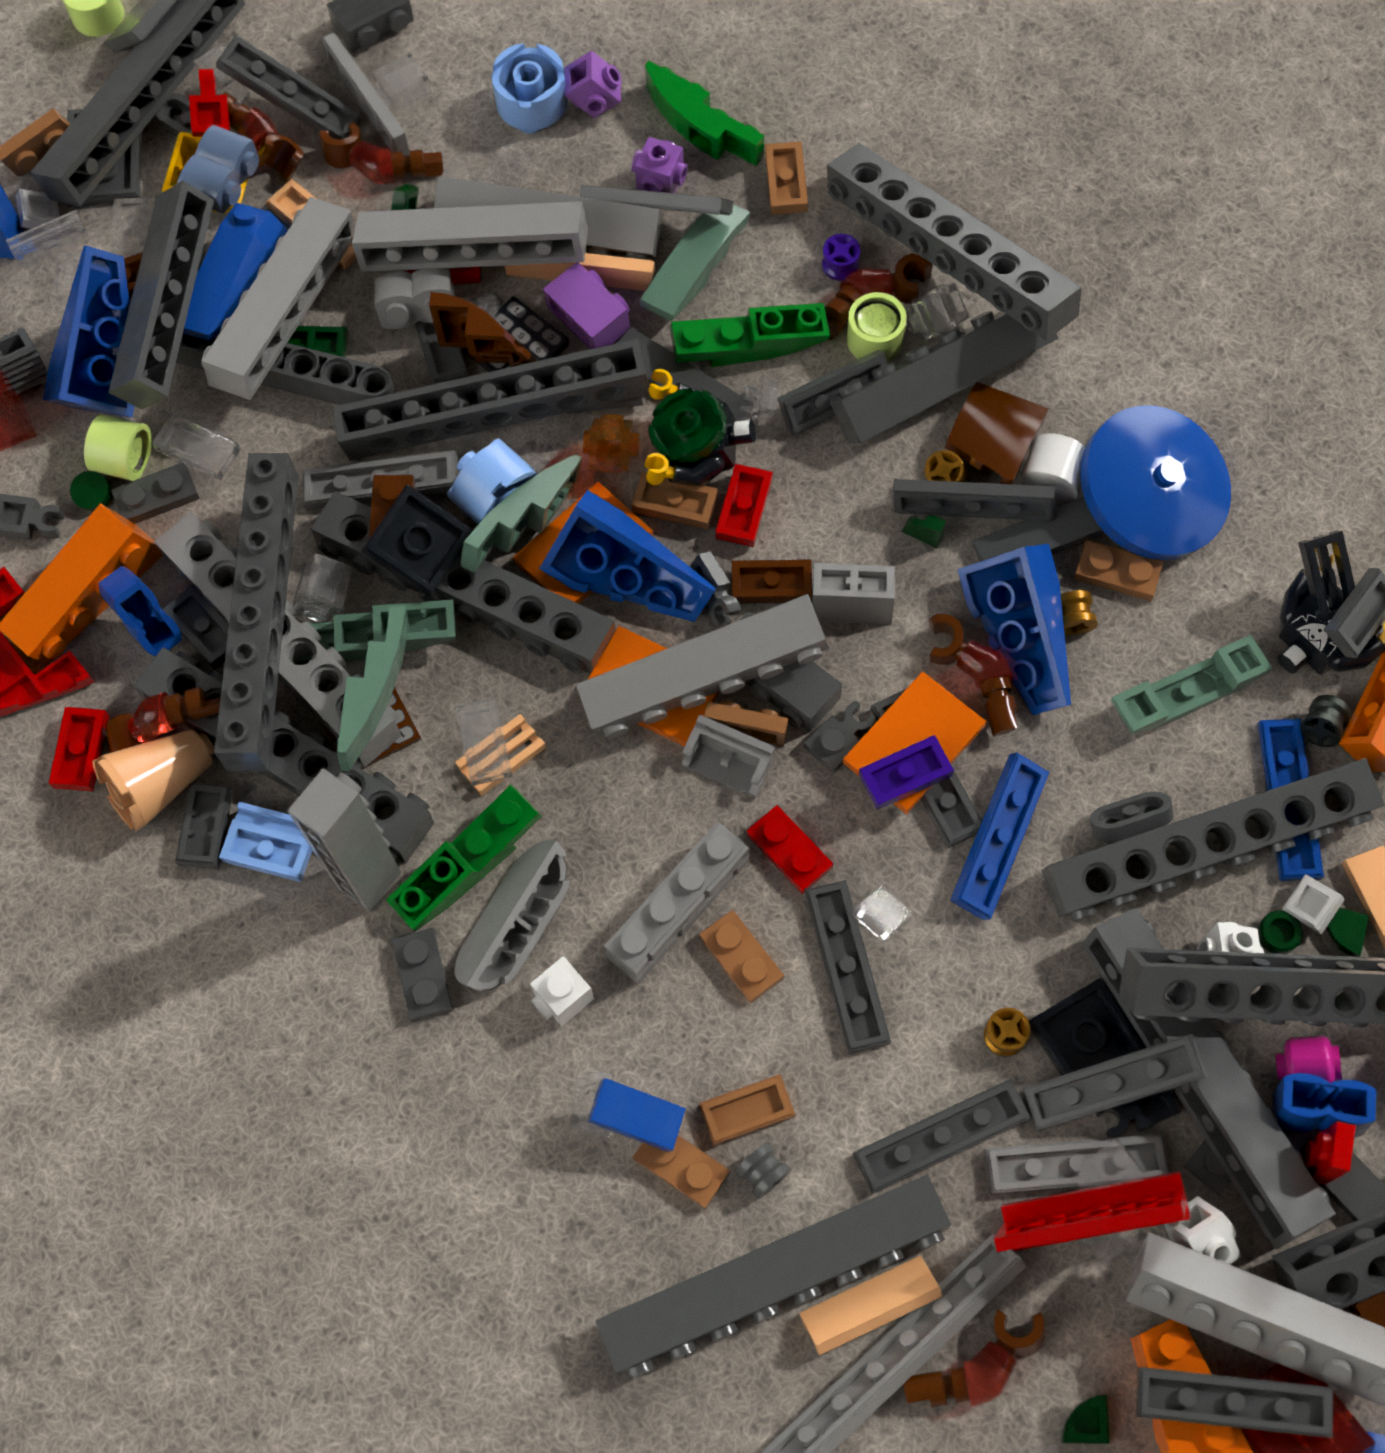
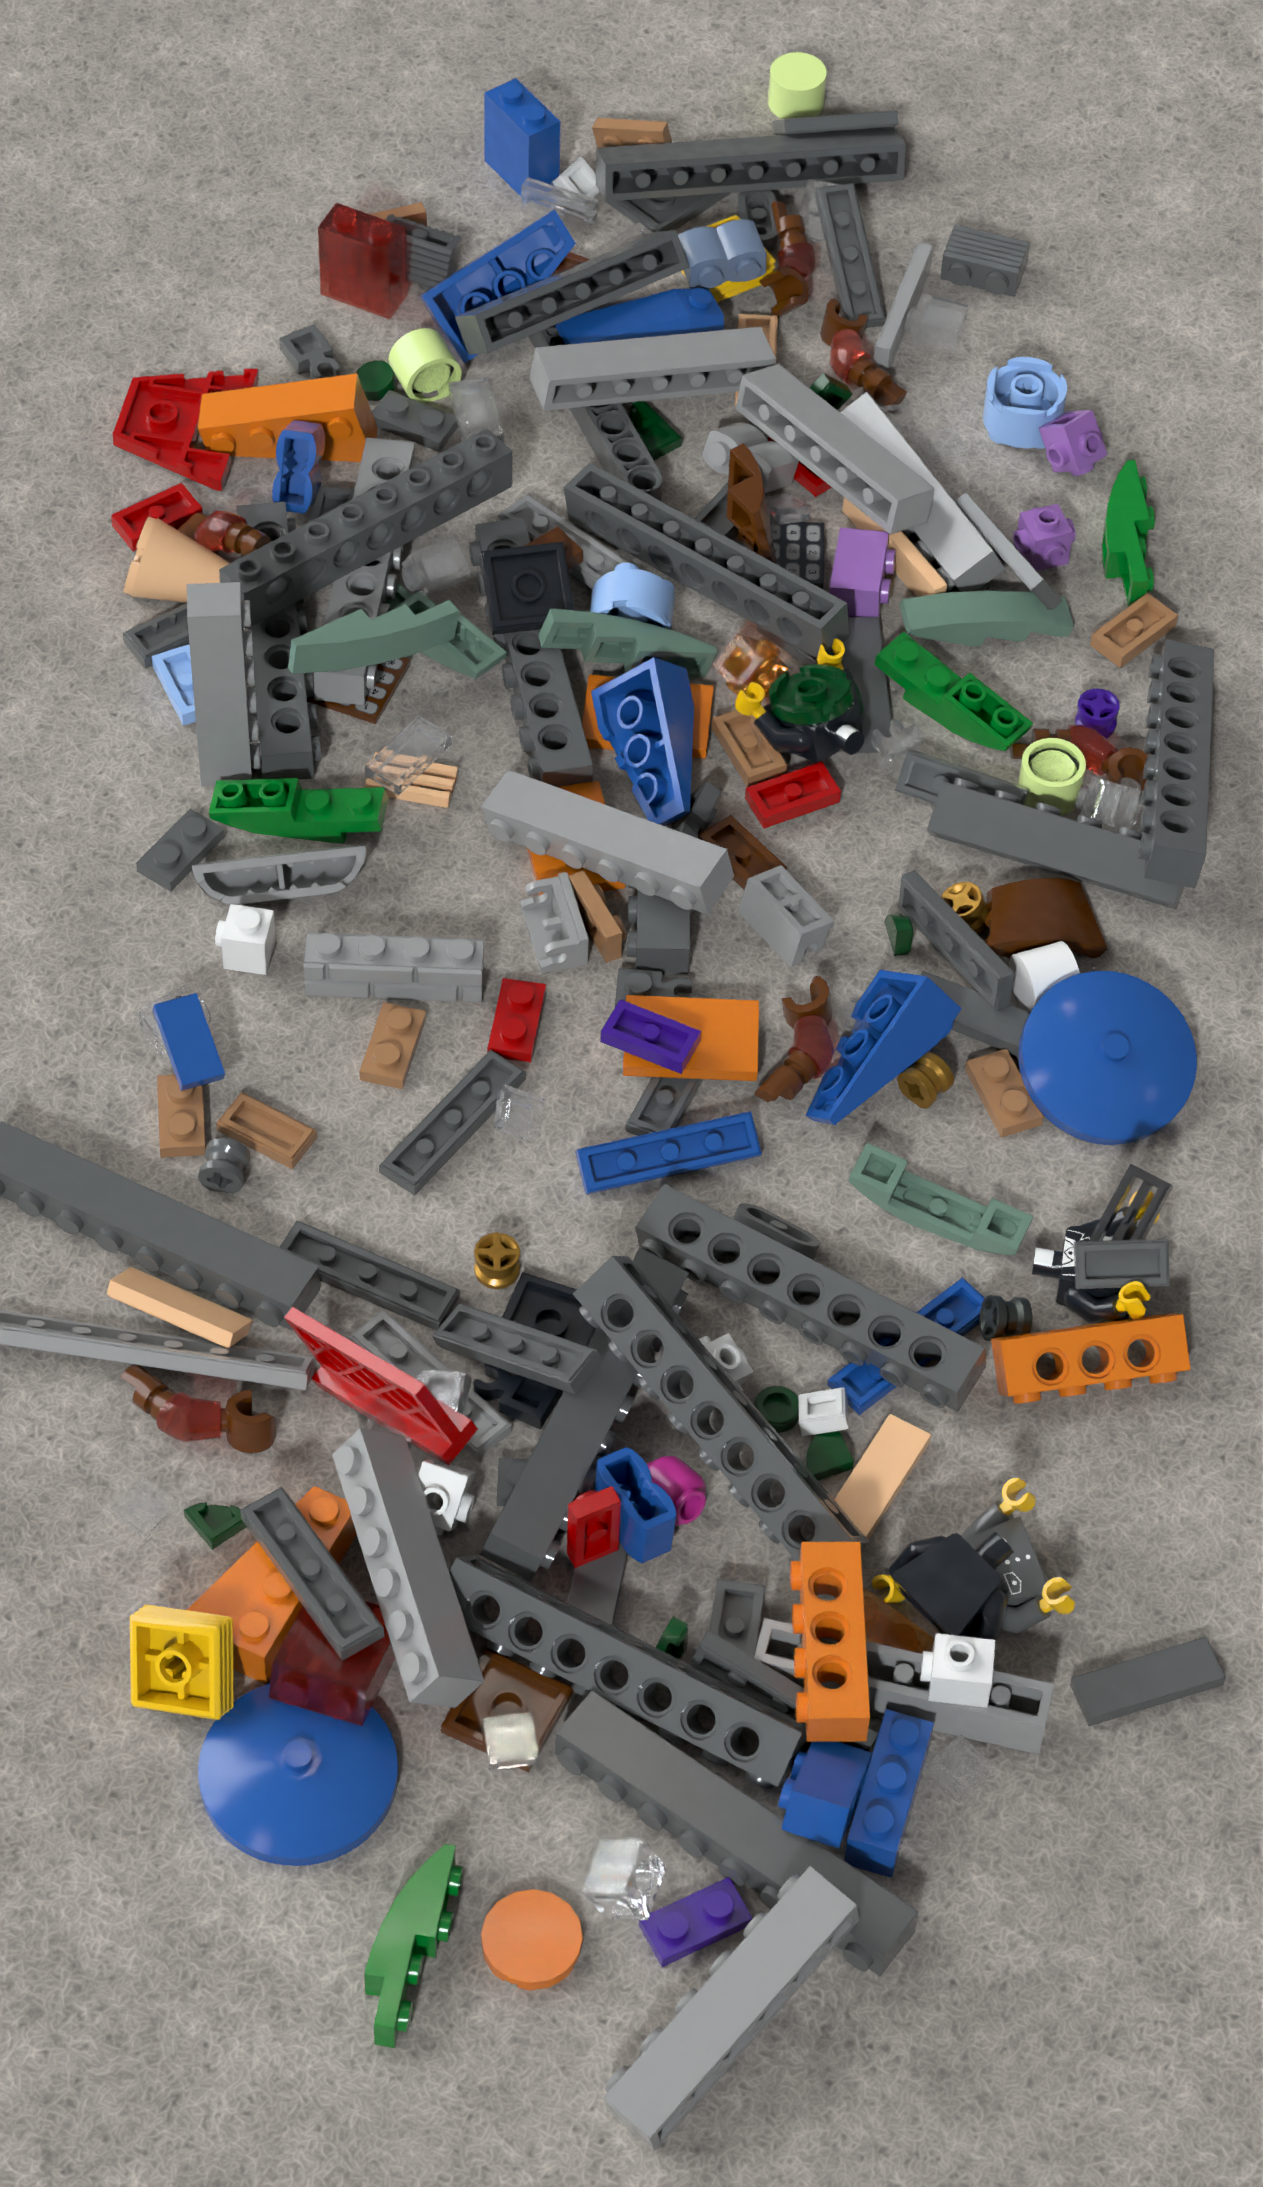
camera: 45 degrees right, 15 degrees down
red plate [189,69,230,137] -> none

